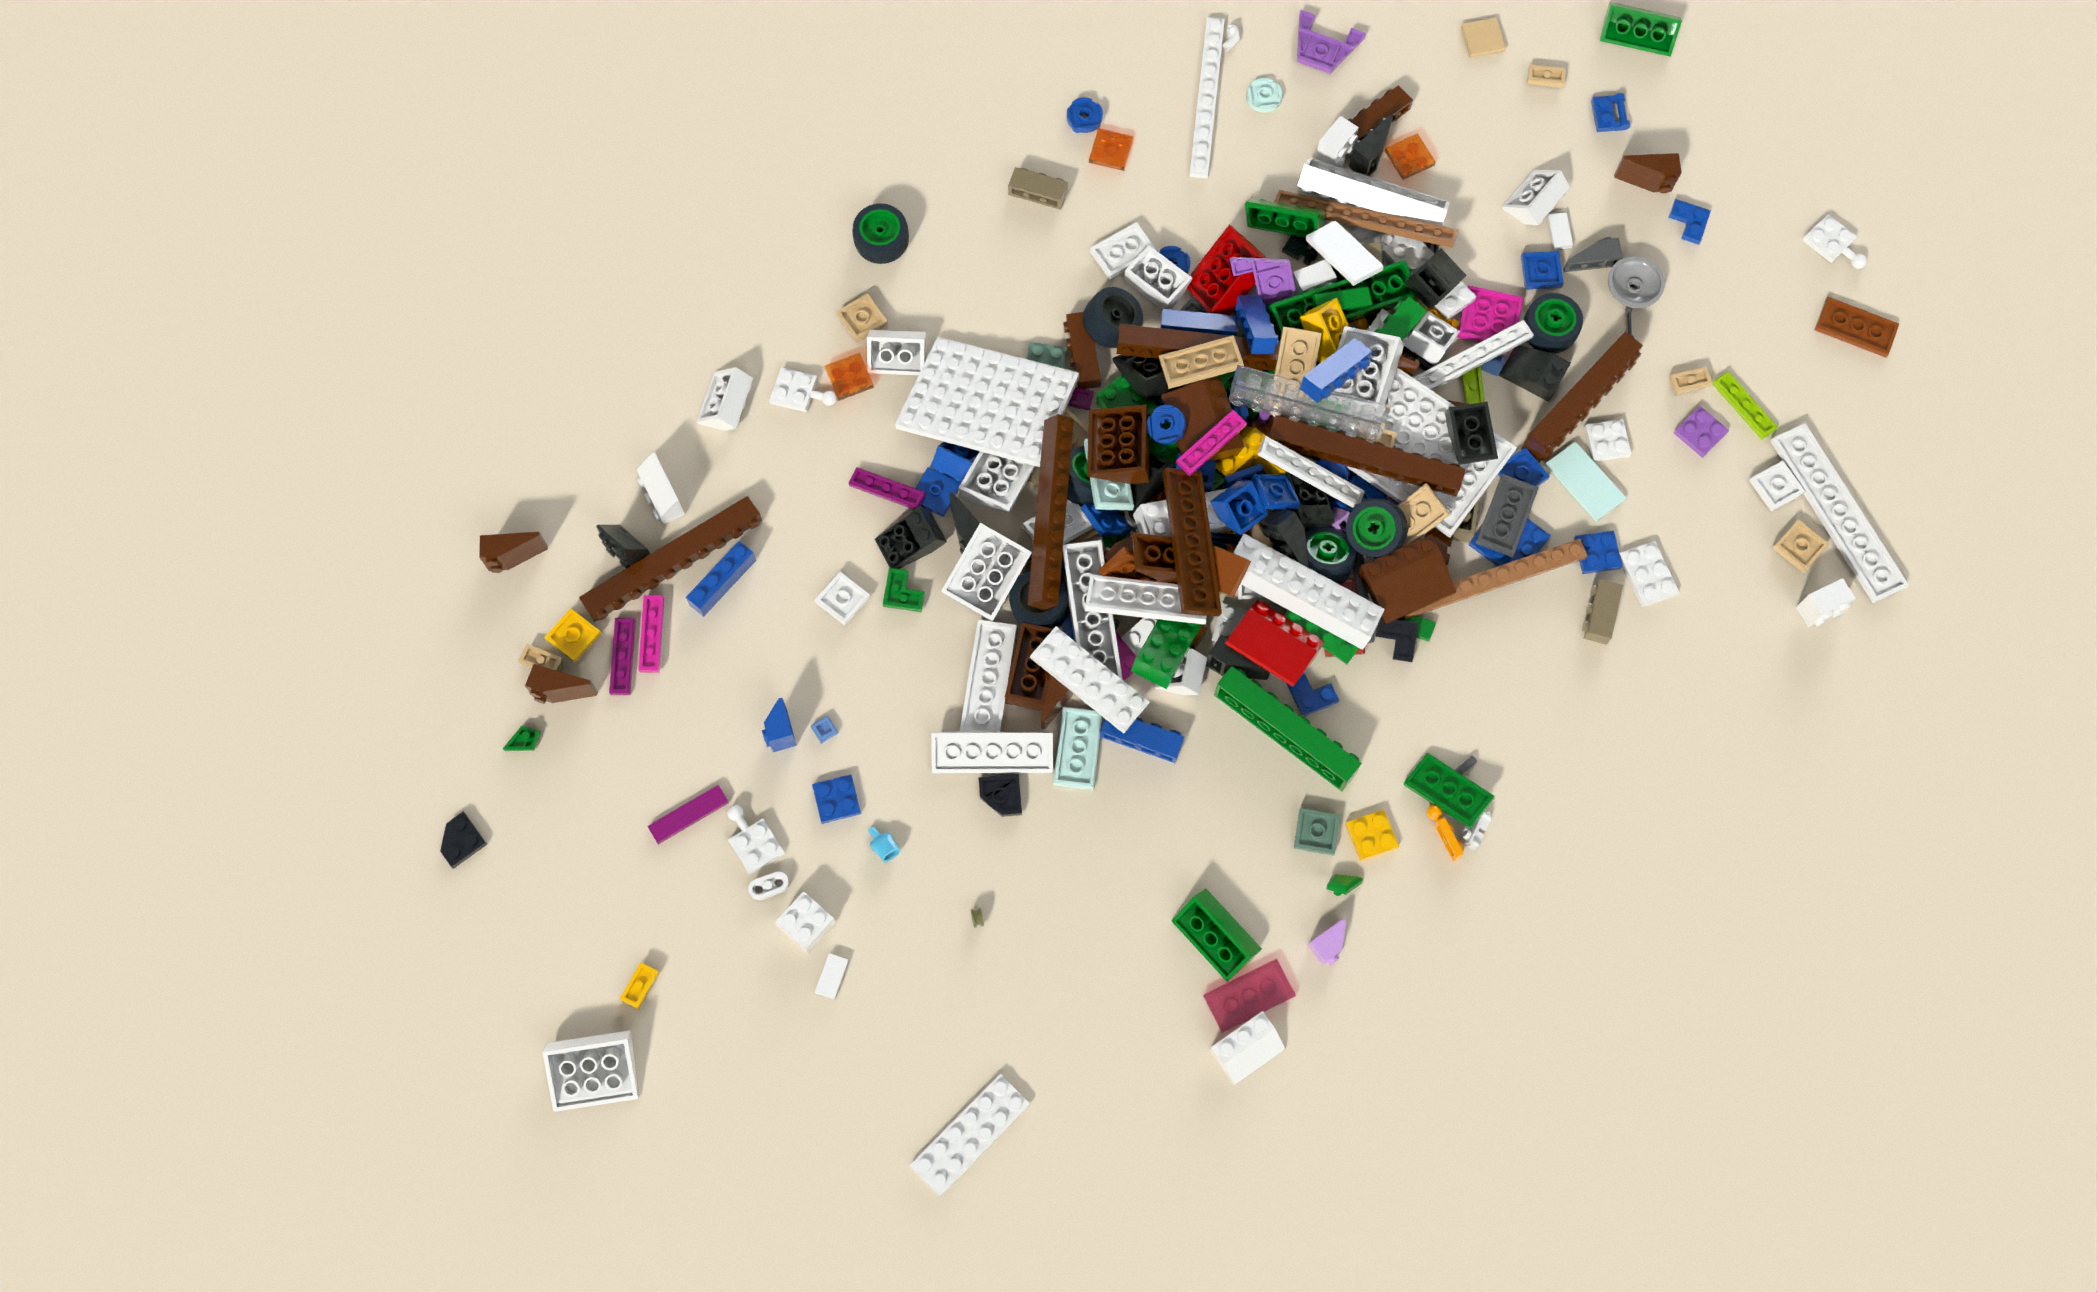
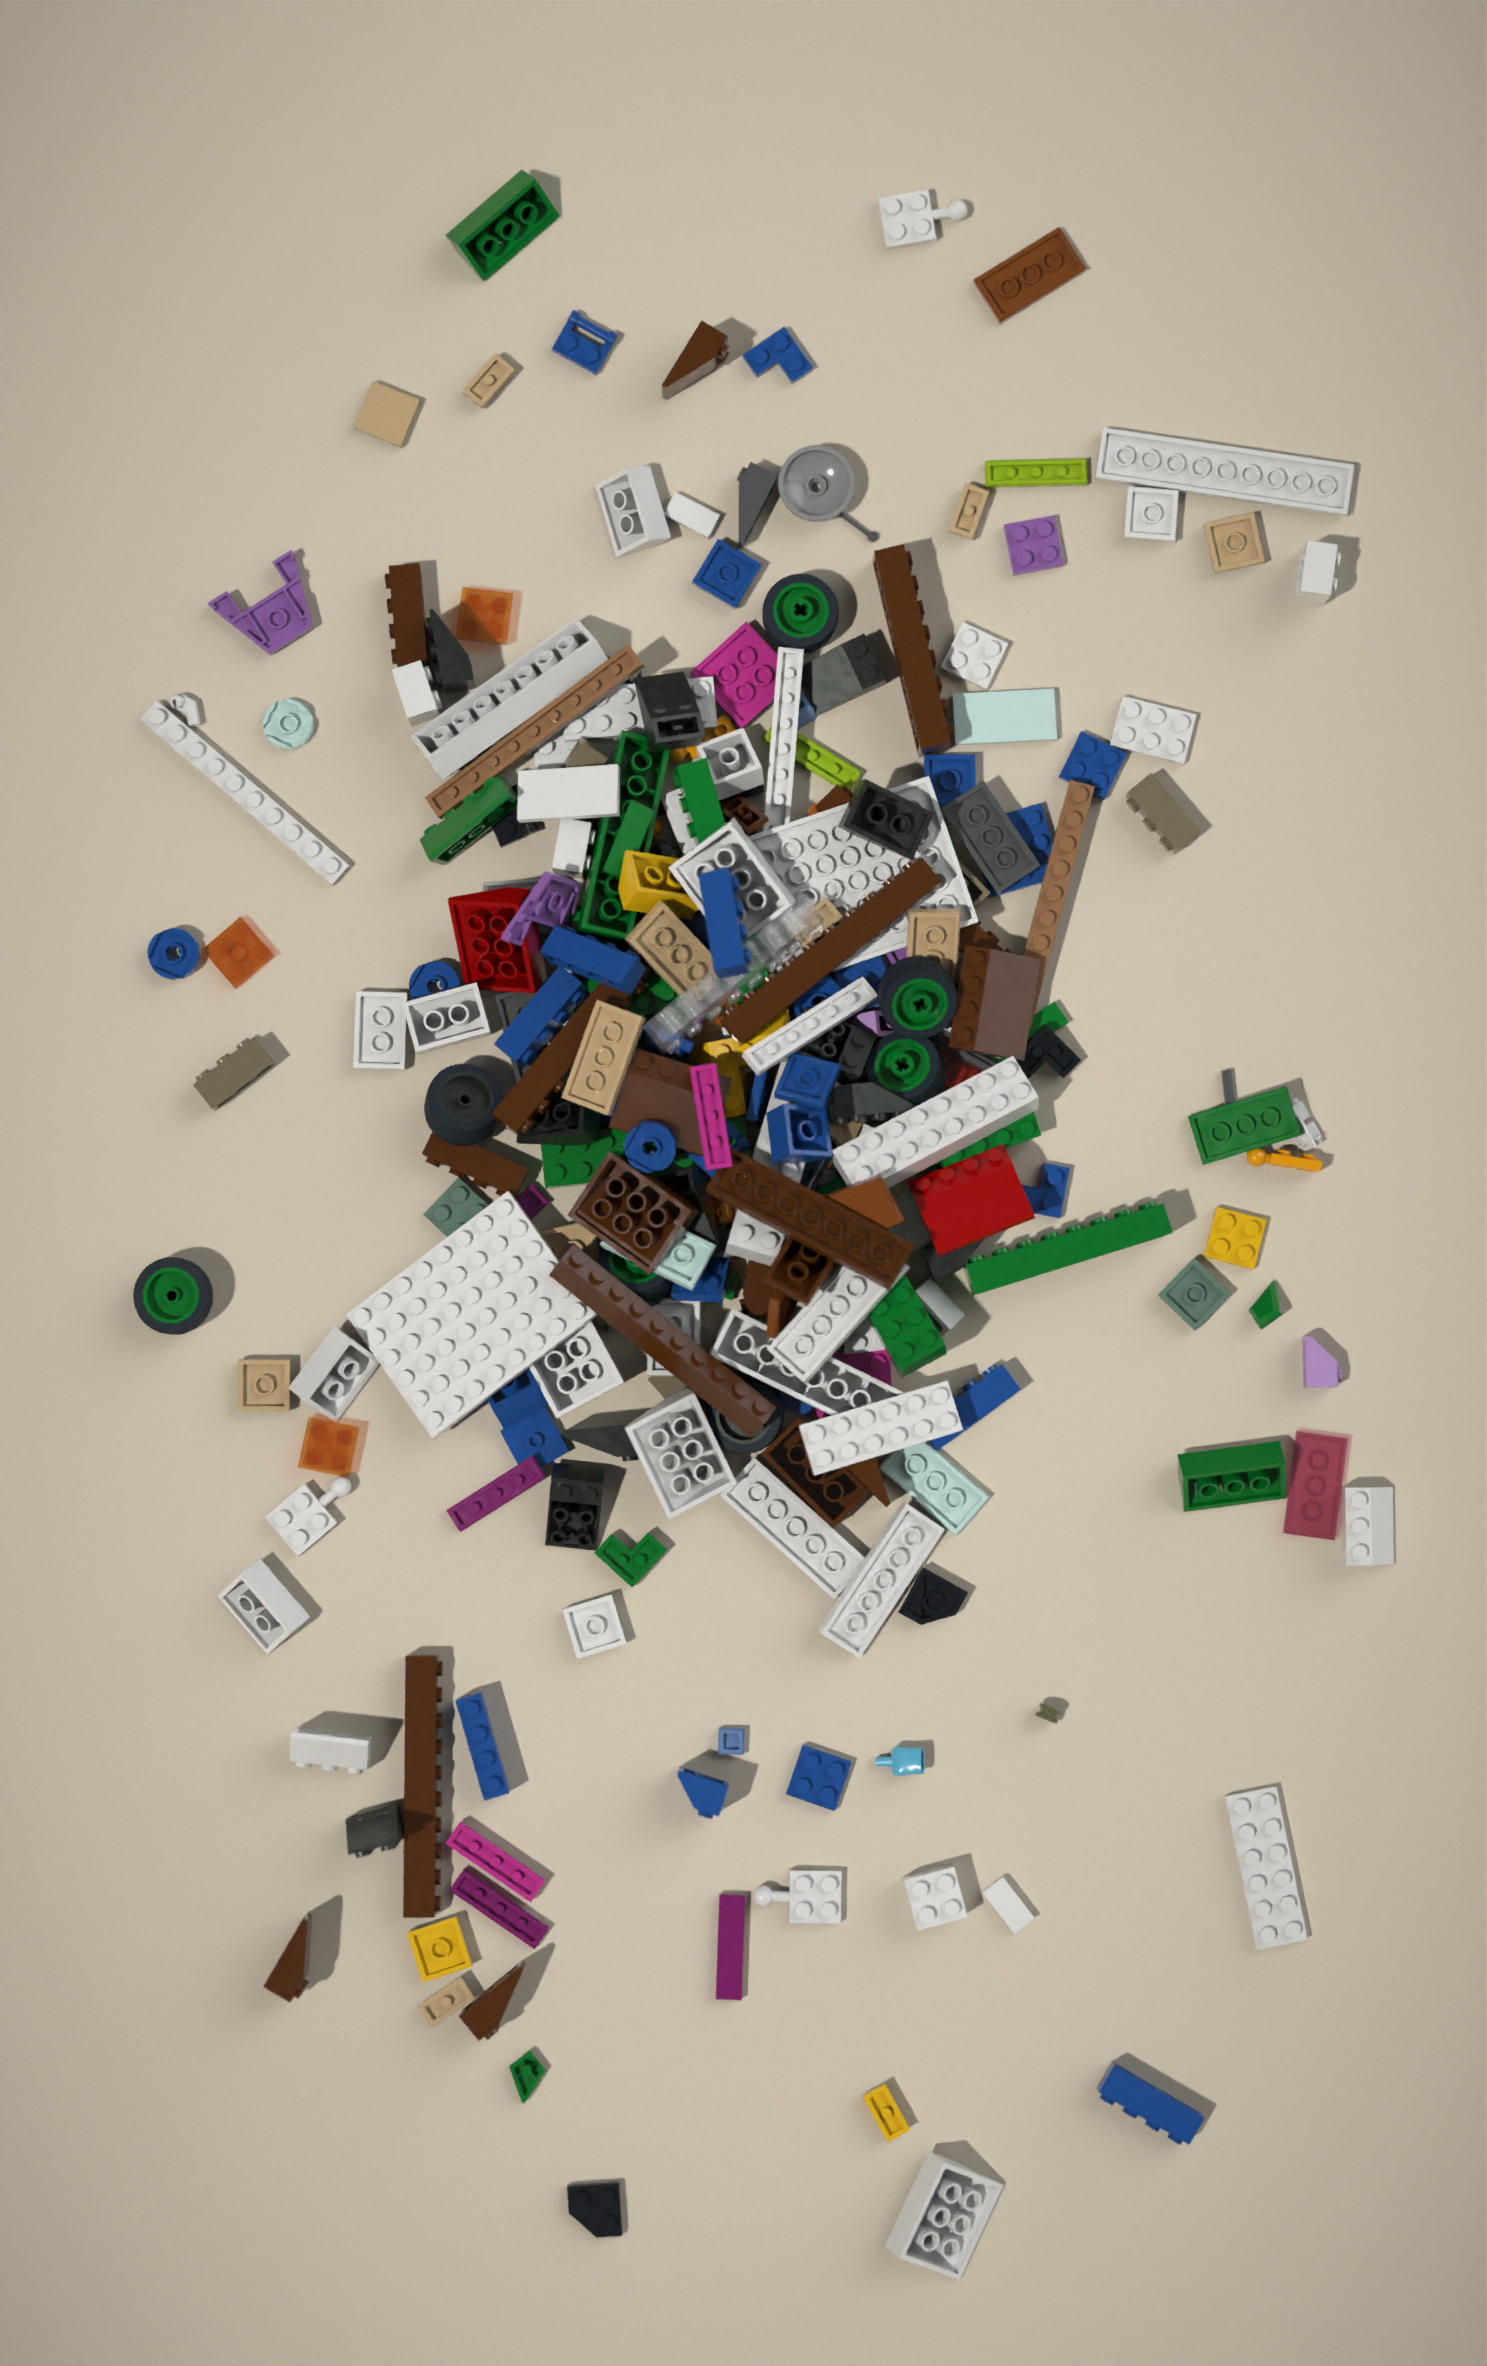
camera: 60 degrees left, 15 degrees up
white plate [748,872,789,900] -> none
none -> blue brick [1097,2061,1205,2145]

